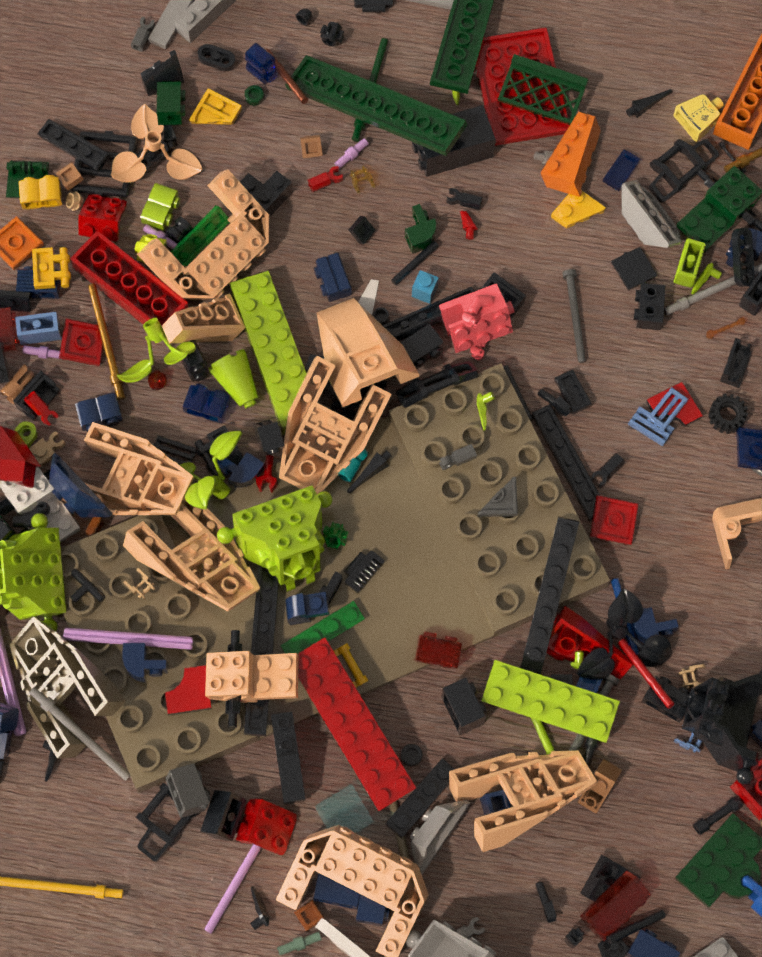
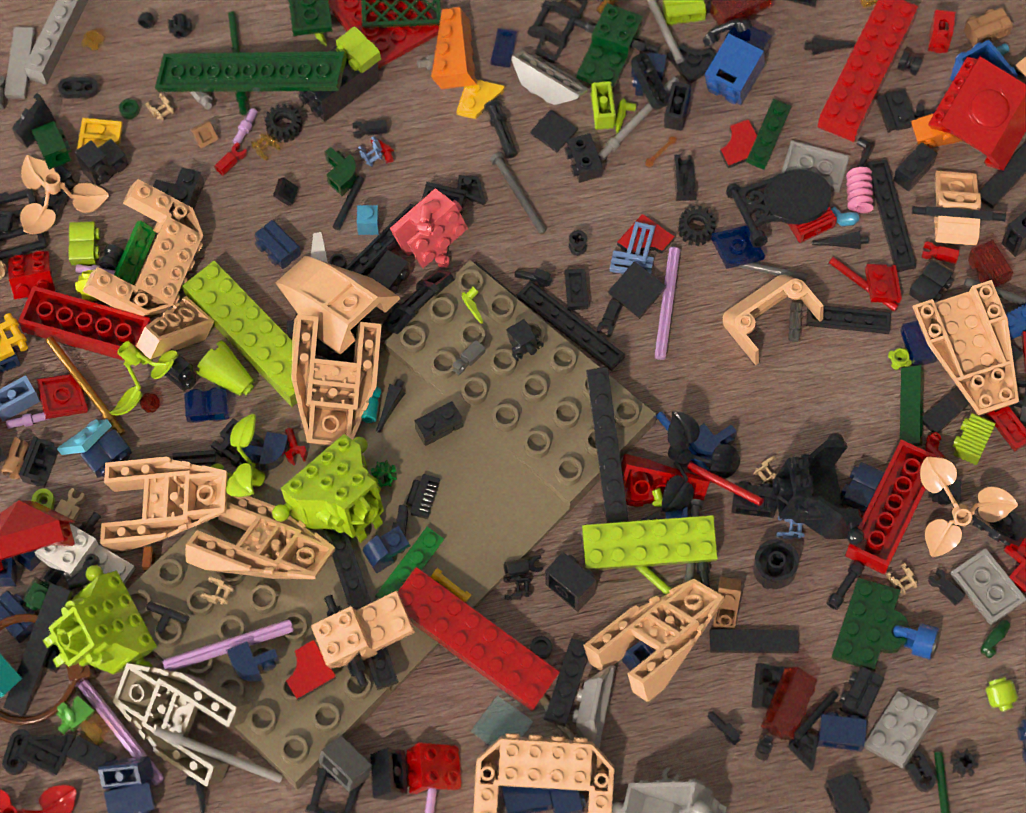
camera: 20 degrees left, 5 degrees down
red bar [24,391,59,426] -> none
dark blue wedge [49,452,112,518] -> none
clear blue brick [245,42,276,85] -> none
black brick [253,418,284,454] -> none
copper bar [263,49,308,104] -> none
black brick [271,711,306,805] -> none
clear red brick [414,632,462,669] -> none
dark grey tile [478,477,518,517] -> none
black plate [554,370,592,415] -> none
red plate [590,496,638,545] -> none
none -> medium azure wing [57,419,112,455]
none -> black brick [75,139,129,186]
none -> clear yellow plate [81,30,105,51]
none -> tan piece [145,93,174,121]
none -> light grey bar [190,92,212,110]
none -> black tyre [265,104,302,143]
none -> lime brick [335,27,381,73]
none -> medium blue piece [358,136,383,167]
none -> black brick [414,401,463,446]
none -> black piece [457,175,486,205]
none -> black pin [484,99,518,159]
none -> black bar [503,556,543,577]
none -> black piece [503,576,533,600]
none -> black piece [506,319,544,361]
none -> black plate [564,268,588,310]
none -> black bush [569,230,587,256]
none -> black tile [608,261,666,319]
none -> lavender axle [655,247,680,360]
none -> black tile [709,629,799,653]
none -> black brick [753,539,799,589]
none -> black brick [839,667,885,720]

